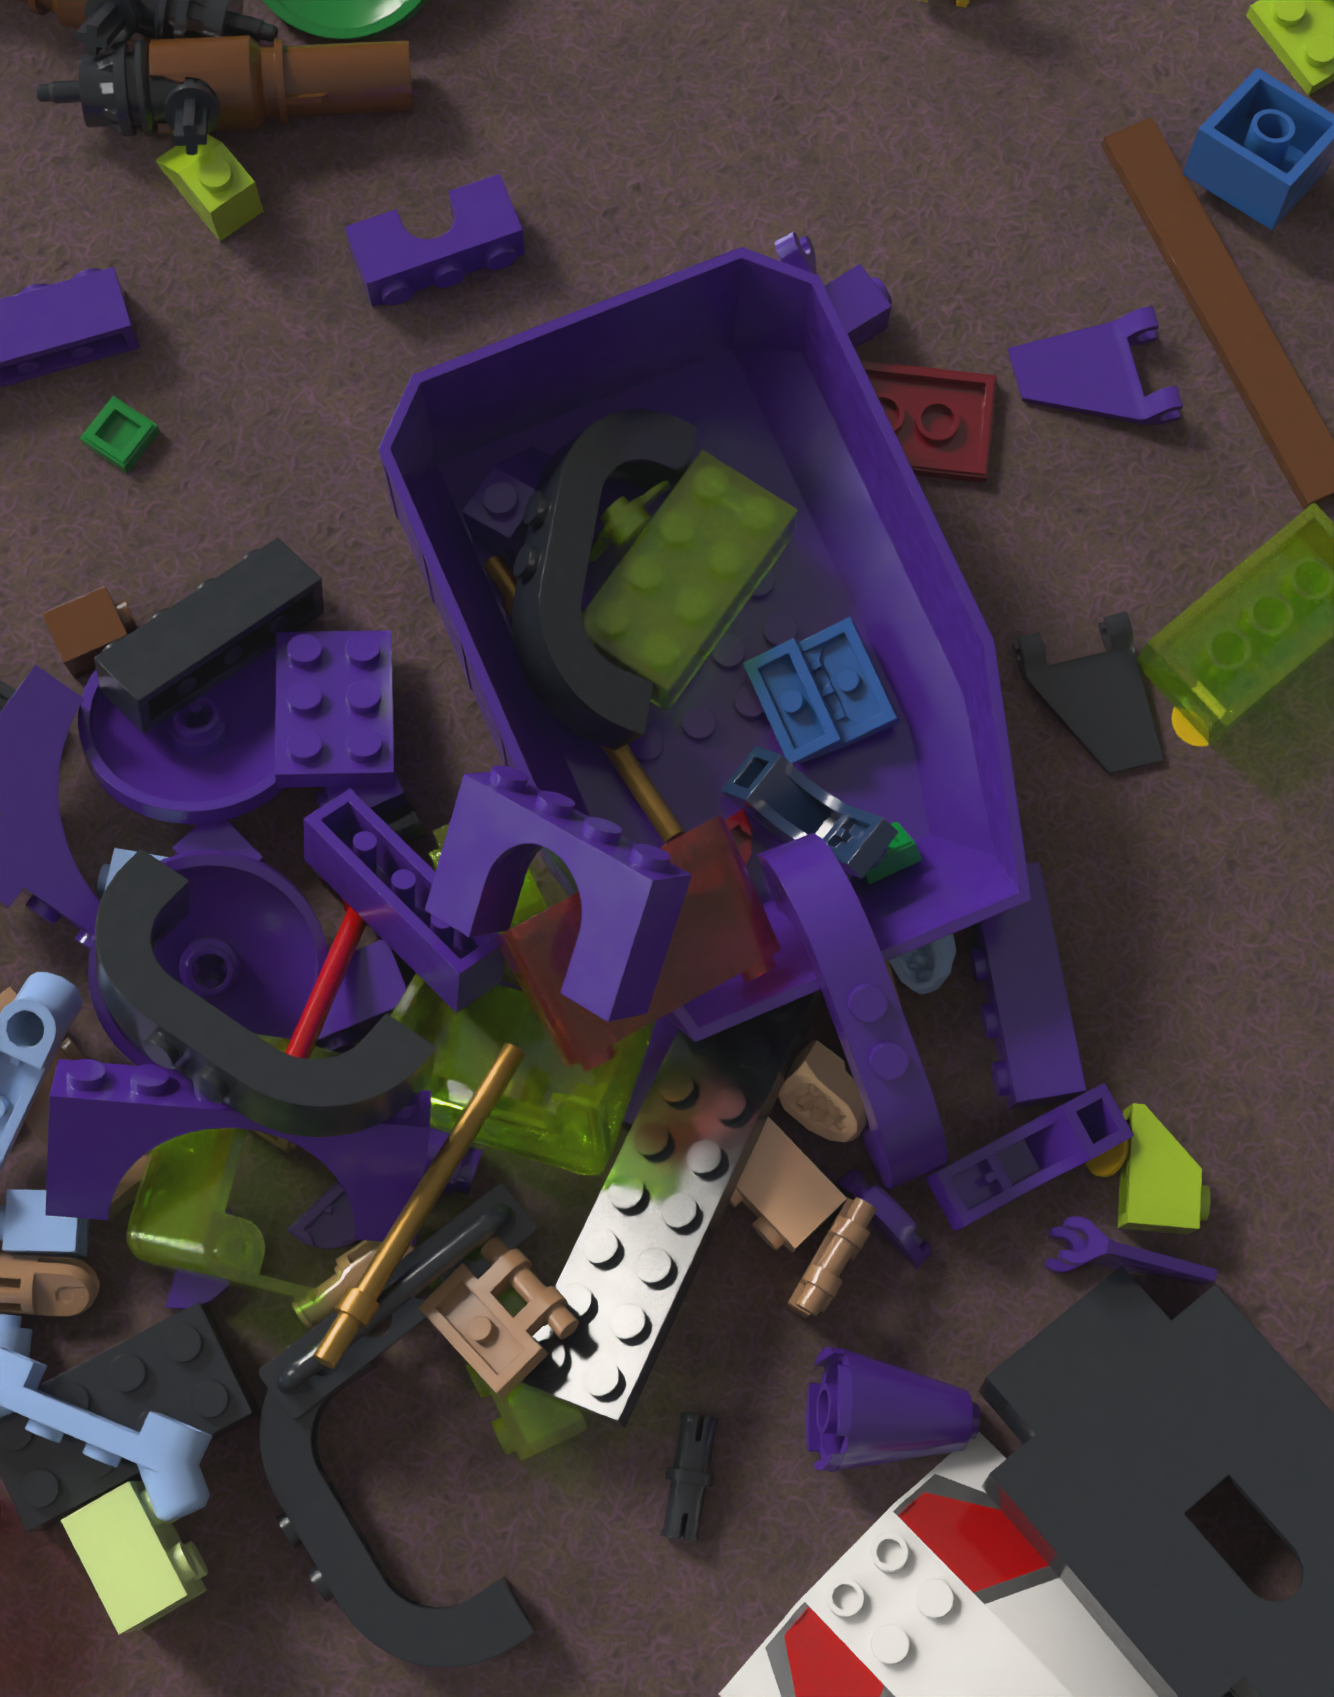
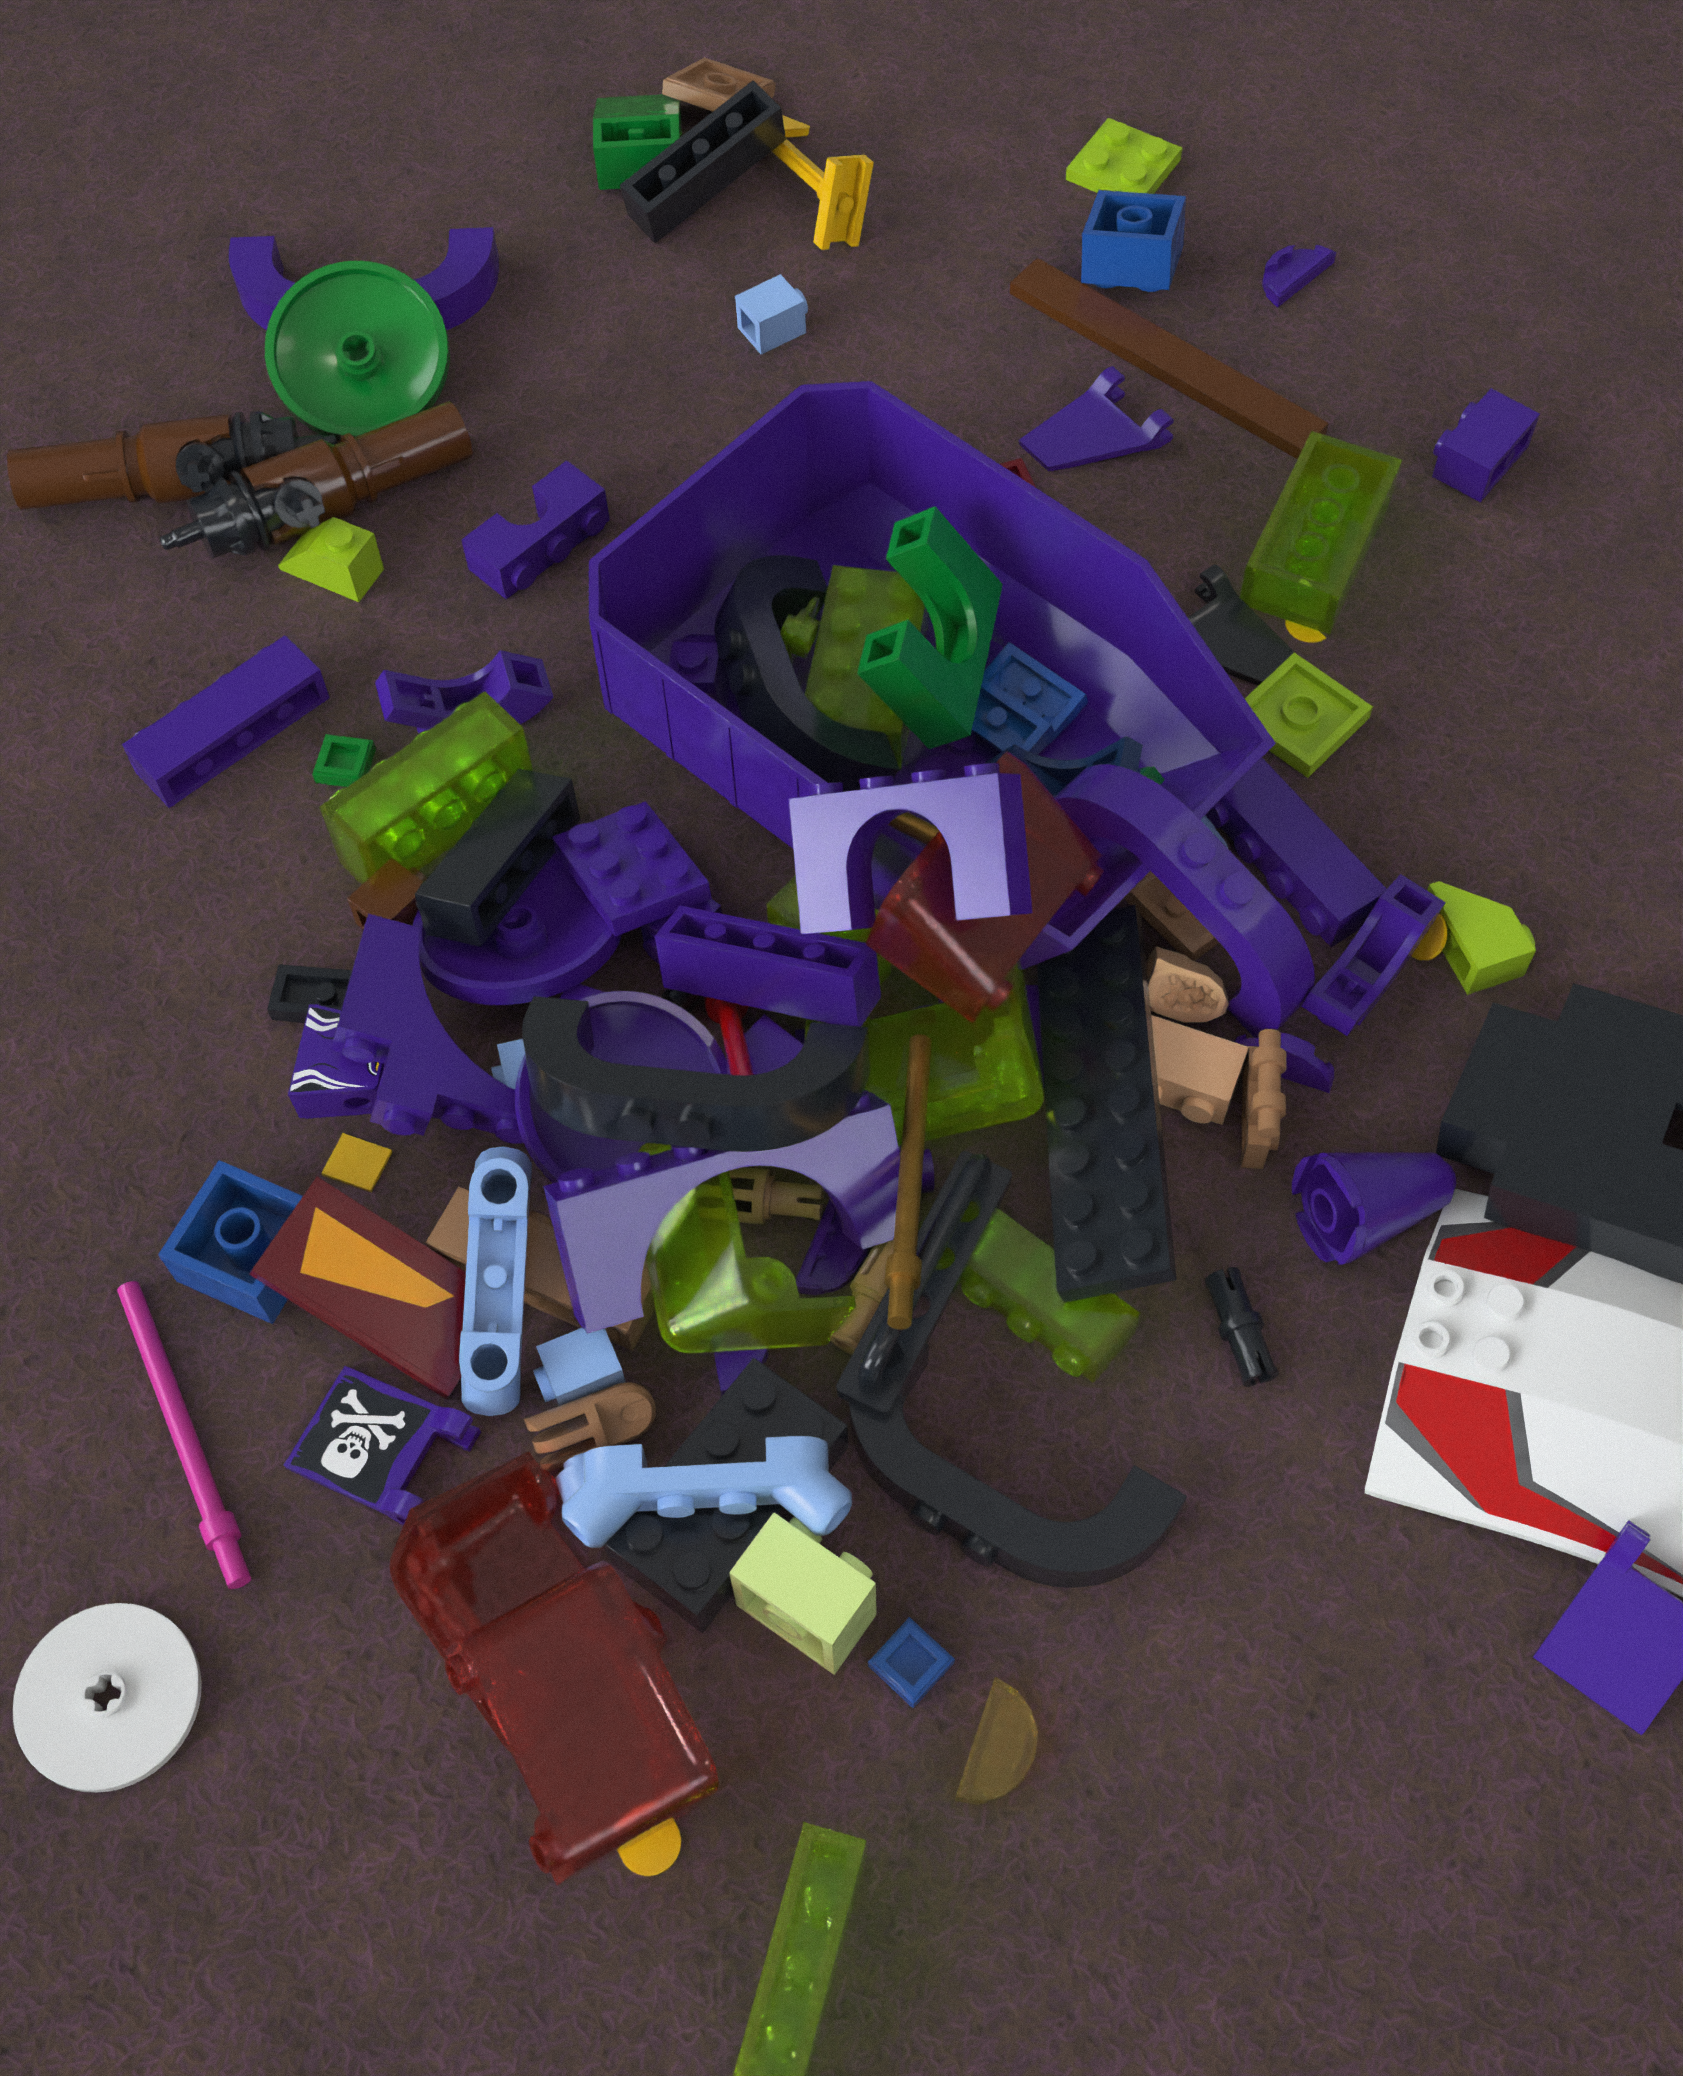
camera: 20 degrees left, 15 degrees down
medium nougat plate [418,1236,579,1398] -> none
dark purple flag [1044,1216,1217,1286] -> none
none -> clear neon green brick [319,691,533,885]
none -> dark purple arch [375,650,553,744]
none -> light blue brick [735,274,808,354]
none -> green arch [857,506,1003,749]
none -> blue tile [868,1617,955,1708]
none -> lime plate [1245,652,1373,778]

